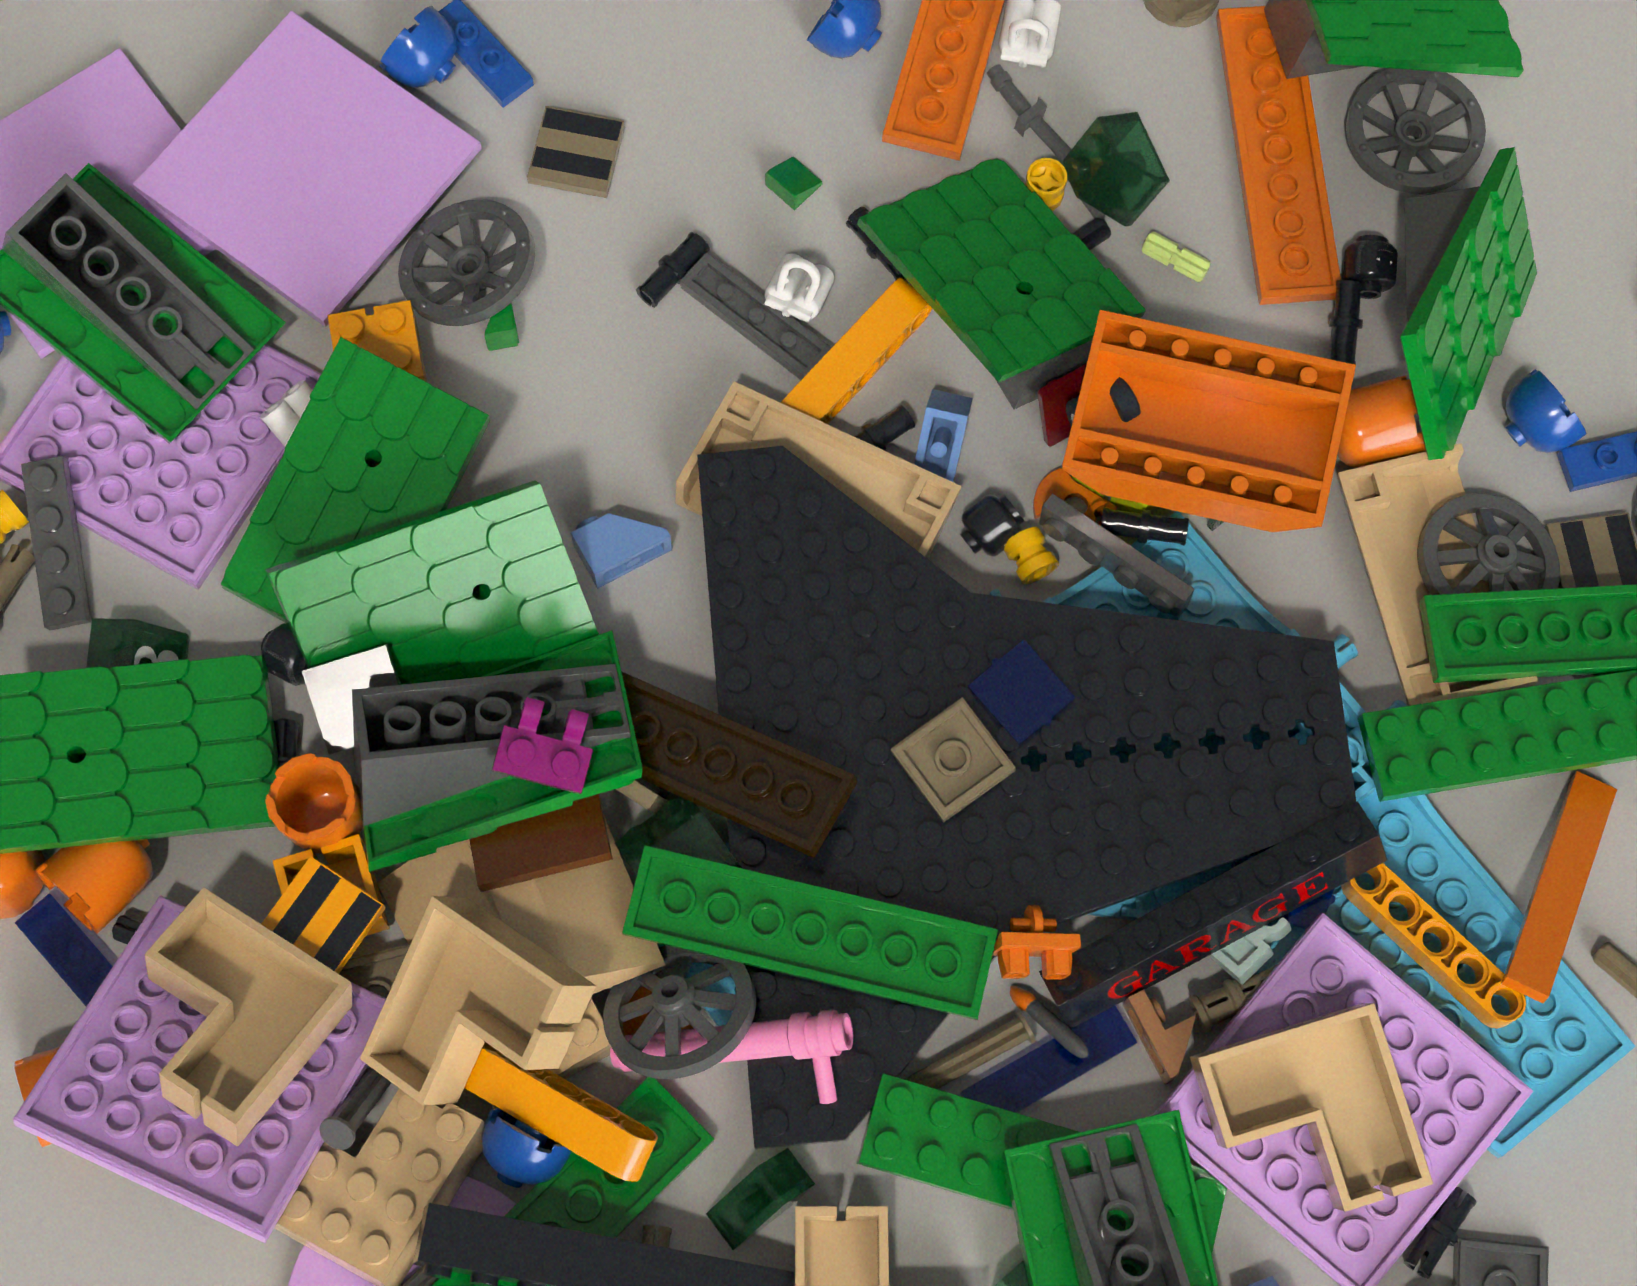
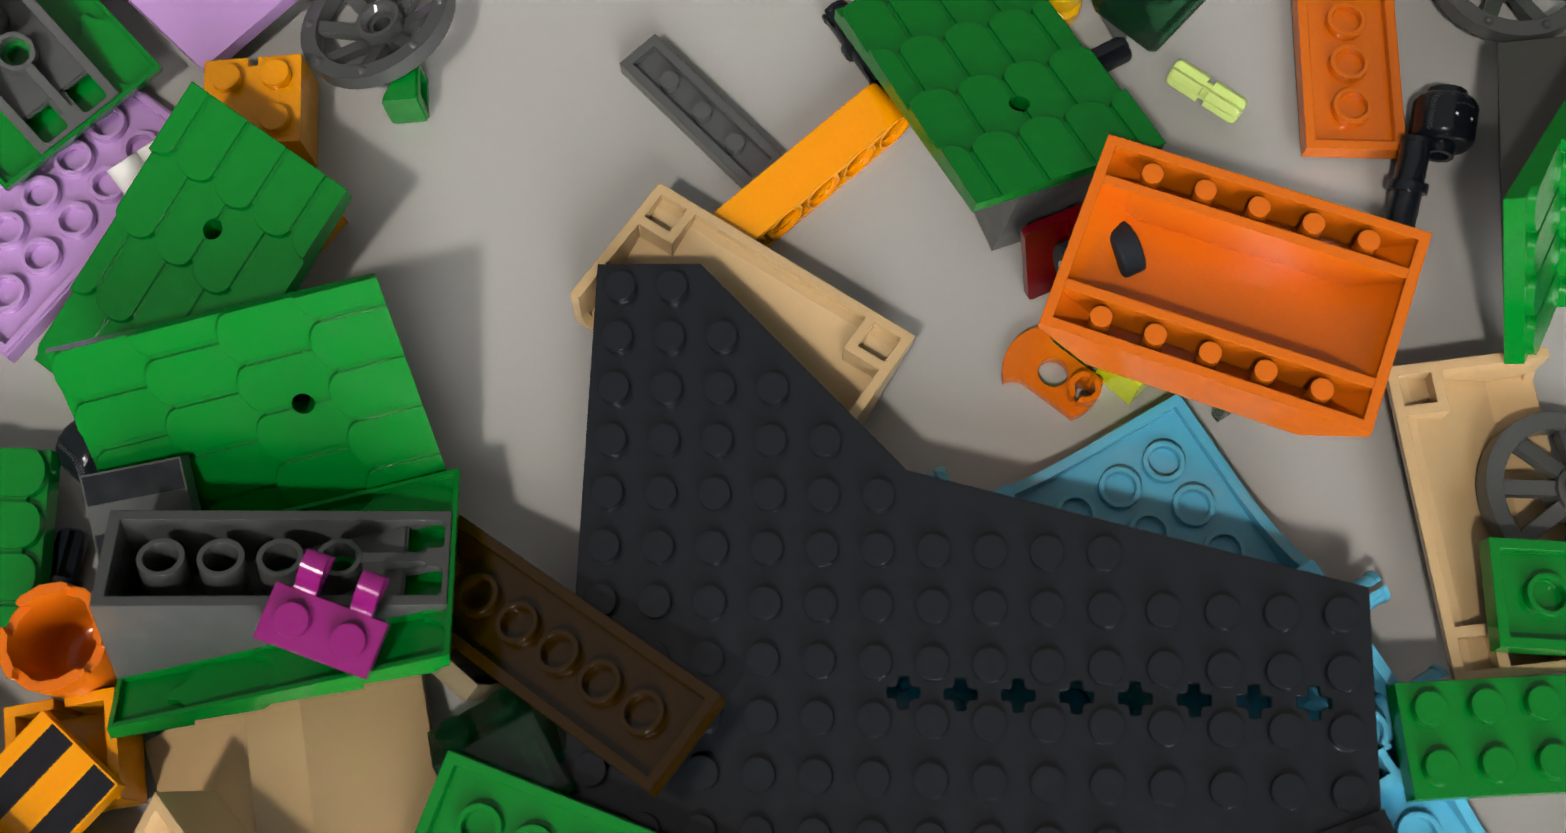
camera: 15 degrees right, 0 degrees up
reddish brown tile [469,794,613,892] -> none
medium blue slope [571,513,672,589] -> none
black pin [636,232,710,308] -> none
white piece [764,253,834,322] -> none
black pin [854,405,915,451] -> none
dark tan tile [890,697,1016,823] -> none
medium blue slope [914,389,973,482] -> none
black head [960,494,1024,557] -> none
clear blue piece [968,640,1075,745] -> none
yellow wheel [1004,526,1059,585] -> none
dark grey plate [1039,493,1195,618] -> none
black pin [1101,507,1189,545] -> none
orange cylinder [1337,375,1426,468] -> none

